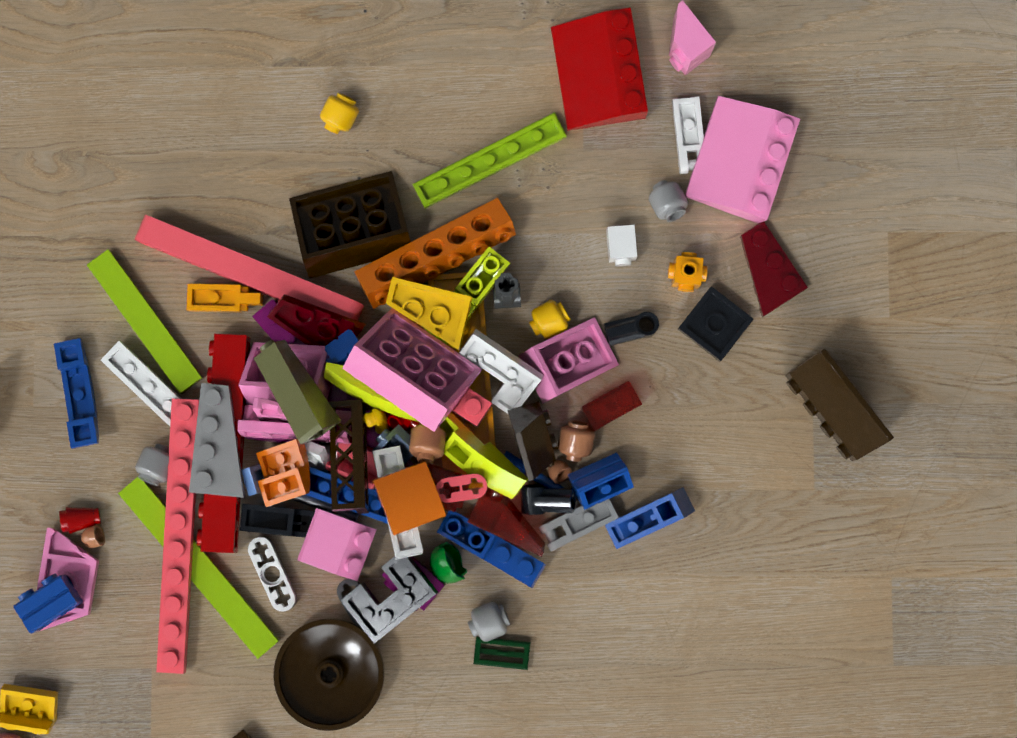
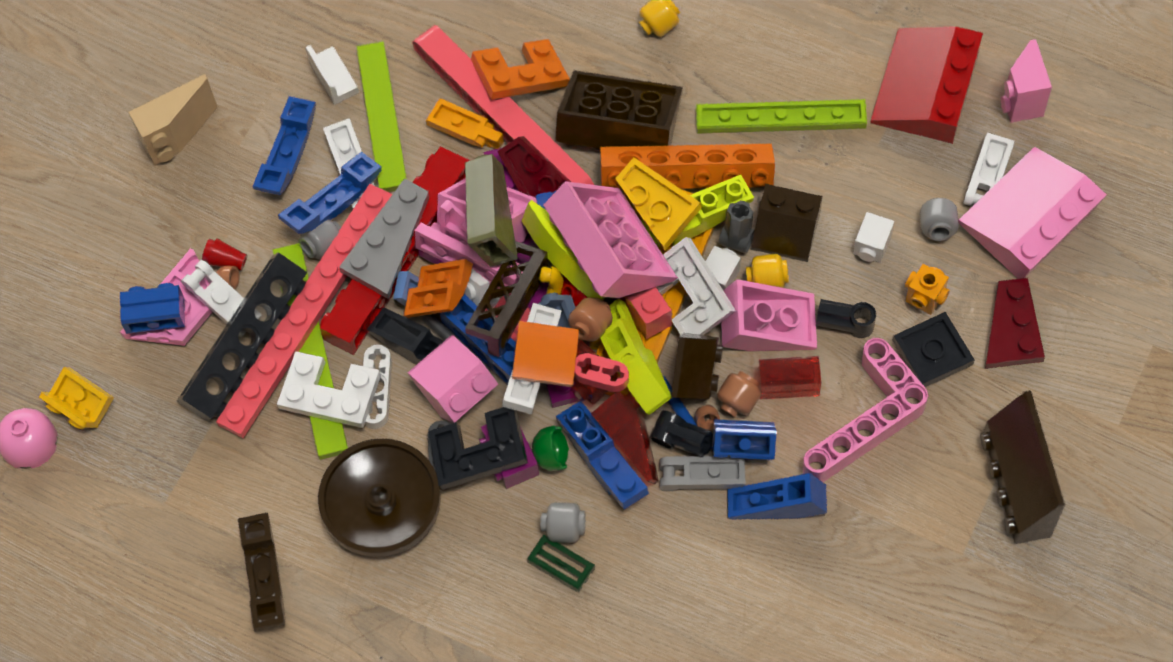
camera: 30 degrees right, 20 degrees down
none -> black brick [176,252,307,420]
none -> white plate [181,260,262,337]
none -> white plate [277,351,381,428]
none -> blue slope [278,152,382,234]
none -> white panel [305,45,359,105]
none -> orange plate [471,39,570,100]
none -> white brick [705,246,741,290]
none -> dark brown slope [751,184,823,262]
none -> bright pink beam [802,338,928,482]

